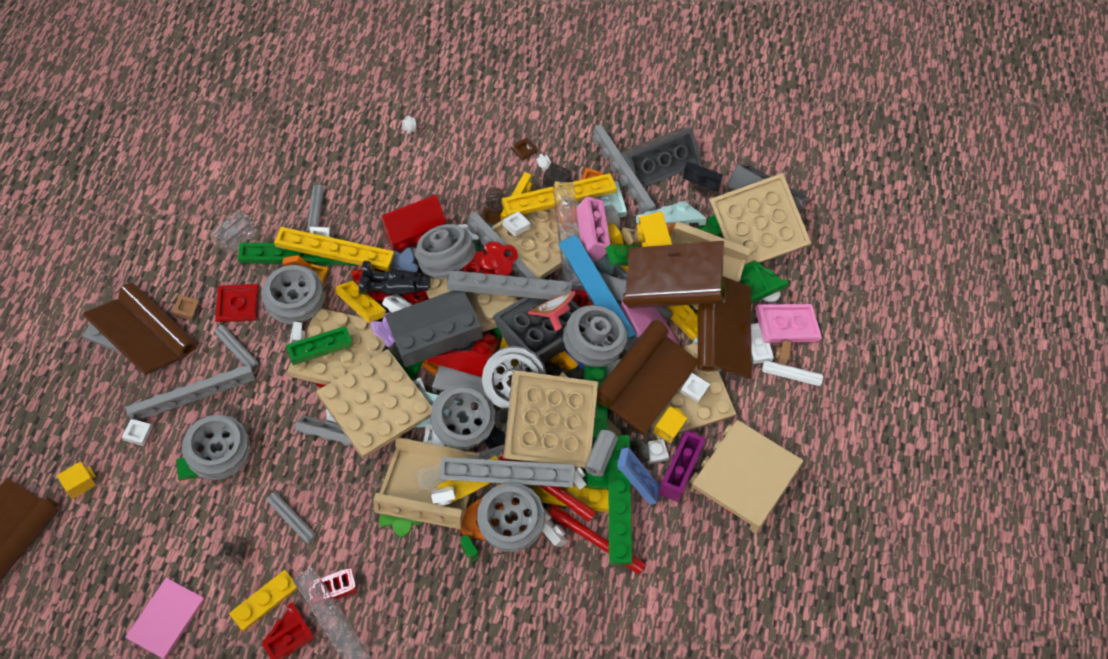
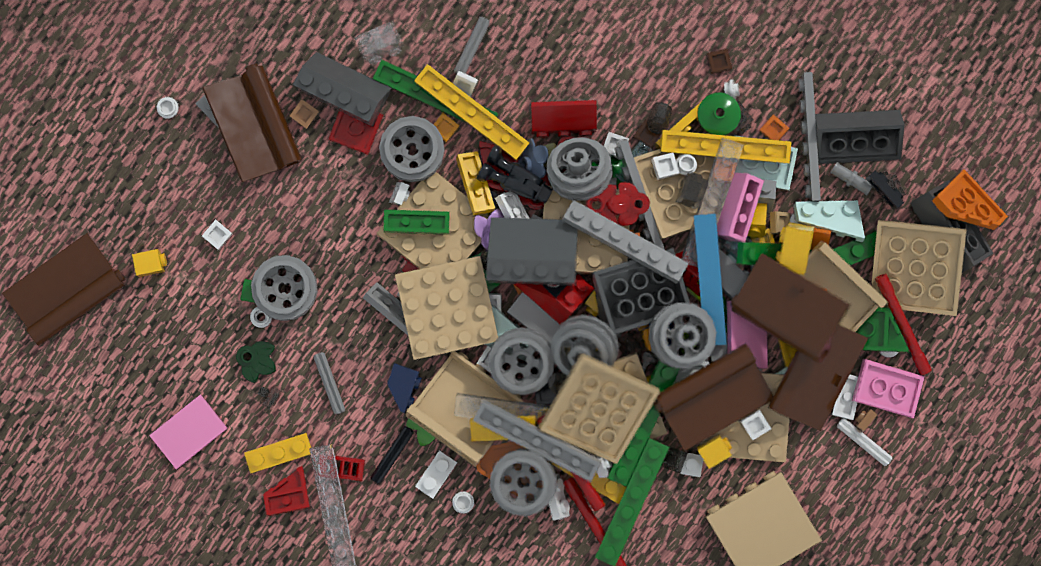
camera: 25 degrees right, 25 degrees up
light grey plate [125,364,255,420] -> none
light grey axle [215,325,259,371] -> none
orange tile [282,255,311,269] -> none
white plate [431,486,455,505] -> none
green tile [459,535,479,564] -> none
shield [527,291,576,331] -> none
light grey axle [584,429,618,477] -> none
medium blue plate [617,447,660,505] -> none
magenta brick [659,430,706,503] -> none
none -> white plate [157,97,179,119]
none -> dark green plate [236,341,276,383]
none -> white plate [250,307,272,328]
none -> dark grey slope [293,52,392,127]
none -> black axle [370,426,414,484]
none -> dark blue slope [387,363,422,413]
none -> white plate [415,450,457,499]
none -> white plate [452,492,474,513]
none -> white plate [676,154,697,176]
none -> clear smoke brick [676,173,708,209]
none -> green dish [698,93,741,135]
none -> light grey pin [830,162,873,196]
none -> red piece [875,273,932,375]
none -> orange plate [932,169,1008,230]

